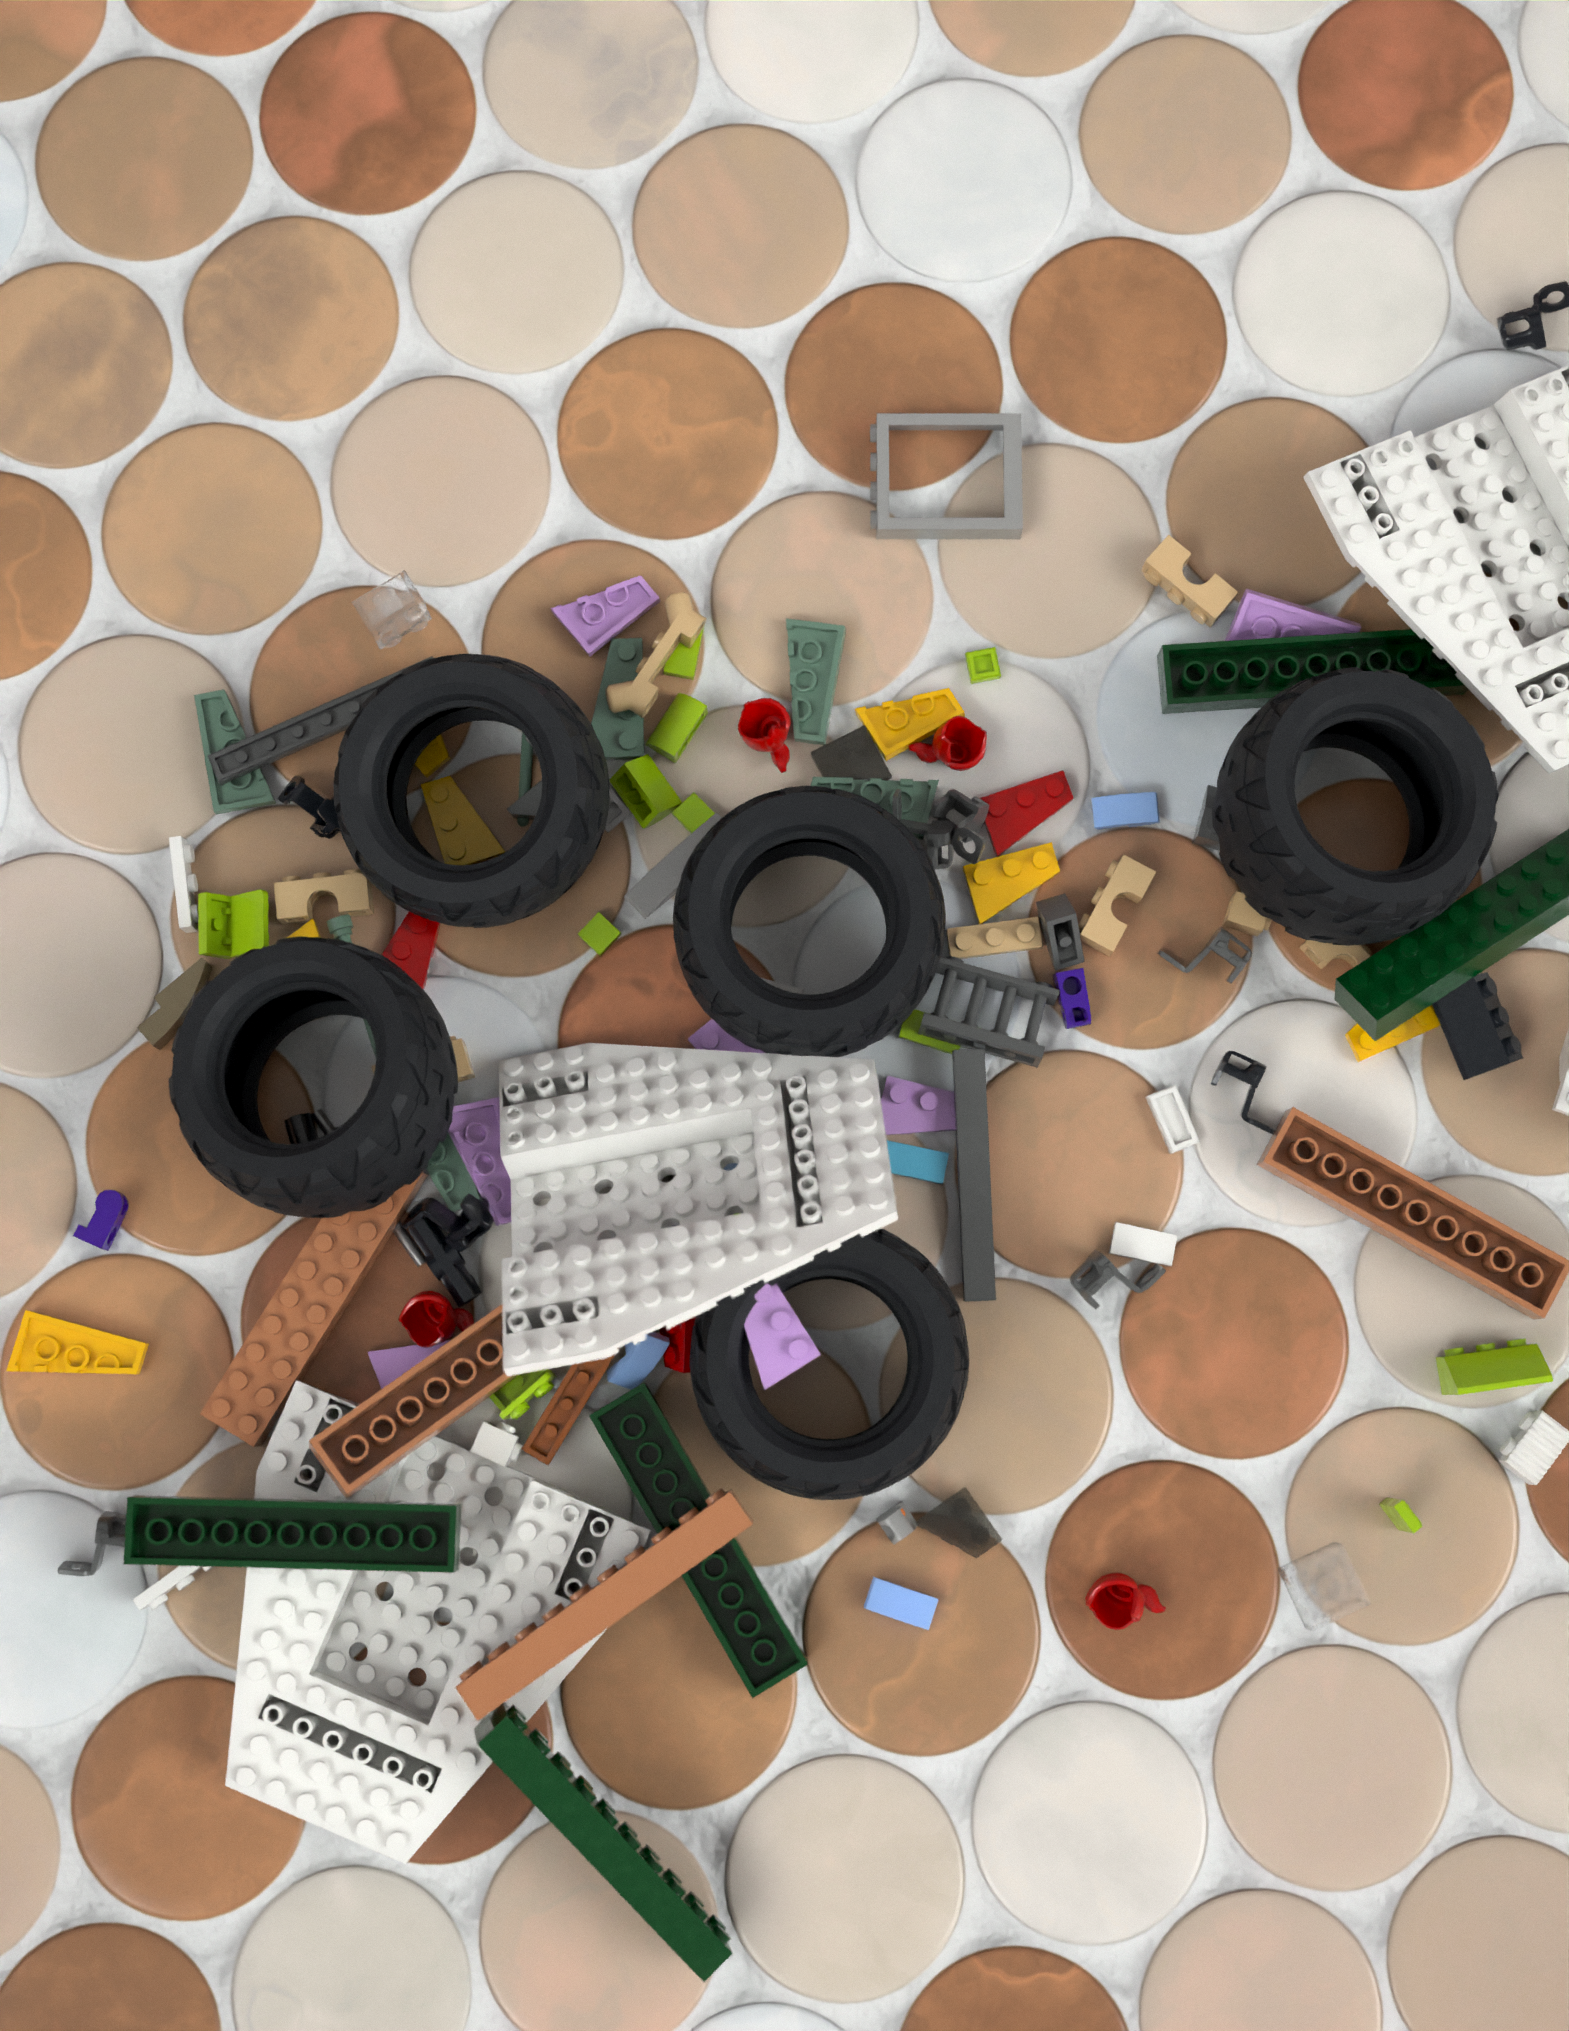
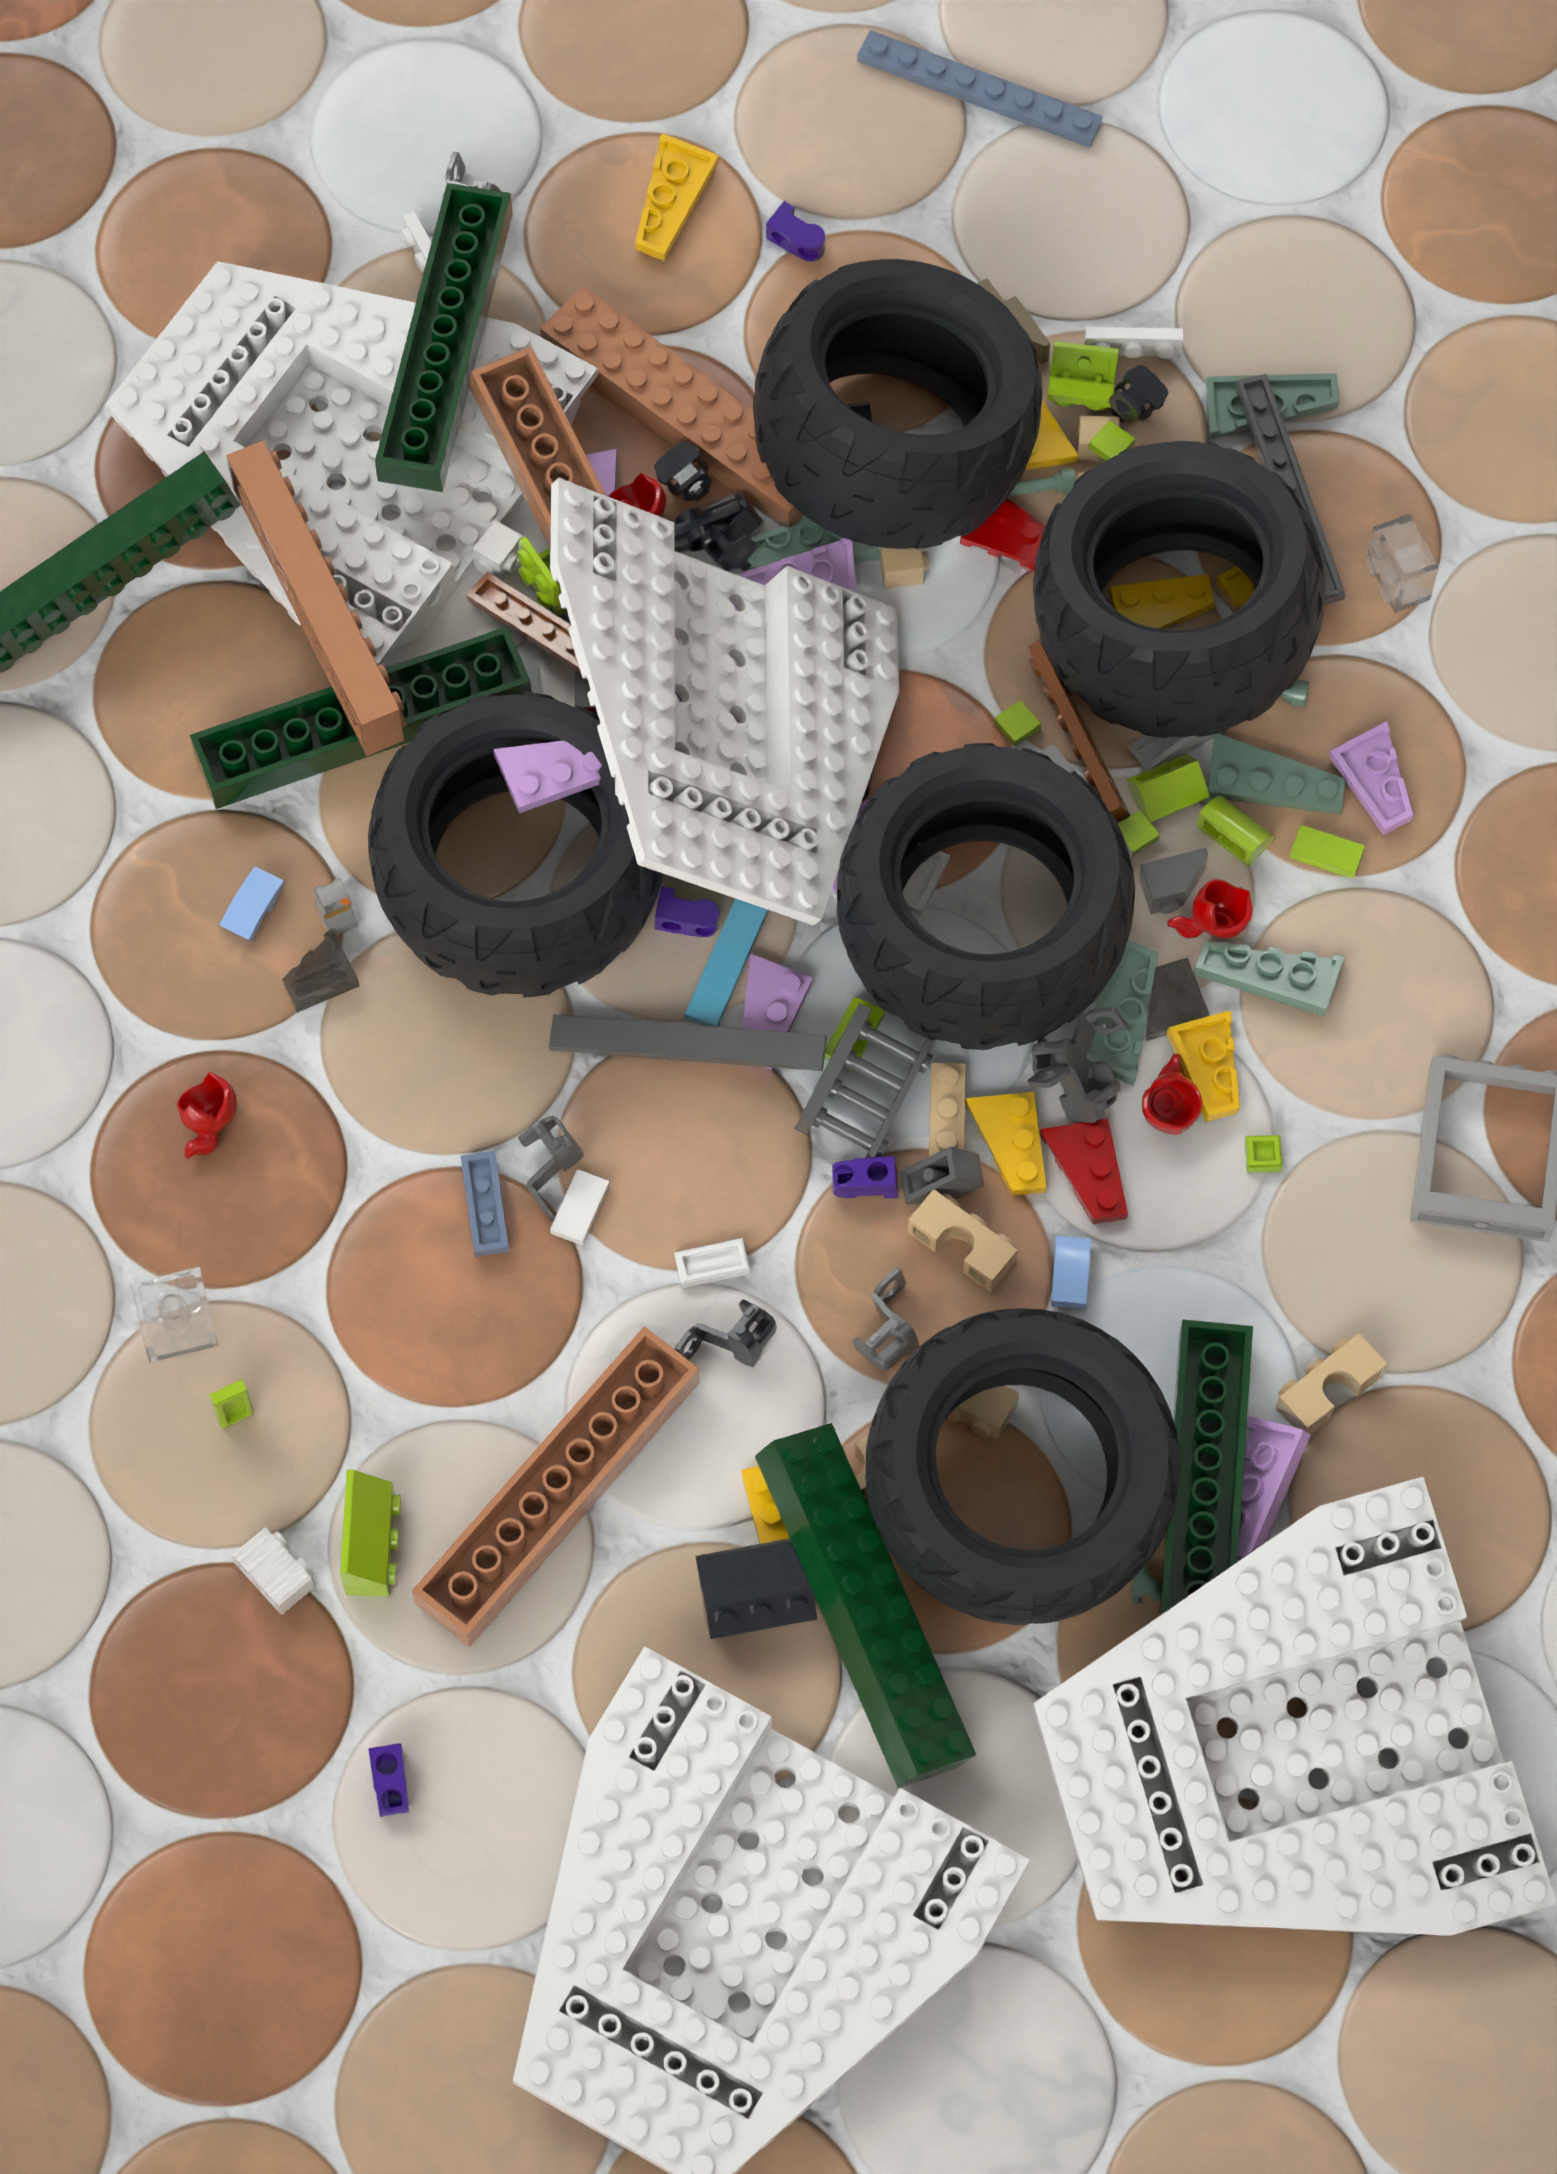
camera: 100 degrees right, 15 degrees down
tan plate [606,592,707,718] -> none
light blue slope [607,1332,670,1390] -> none
none -> sand blue plate [461,1151,509,1257]
none -> black piece [654,441,712,502]
none -> dark orange plate [1028,640,1131,822]
none -> lime tile [1088,421,1135,461]
none -> black piece [1109,365,1168,423]
none -> dark grey slope [1139,848,1208,914]

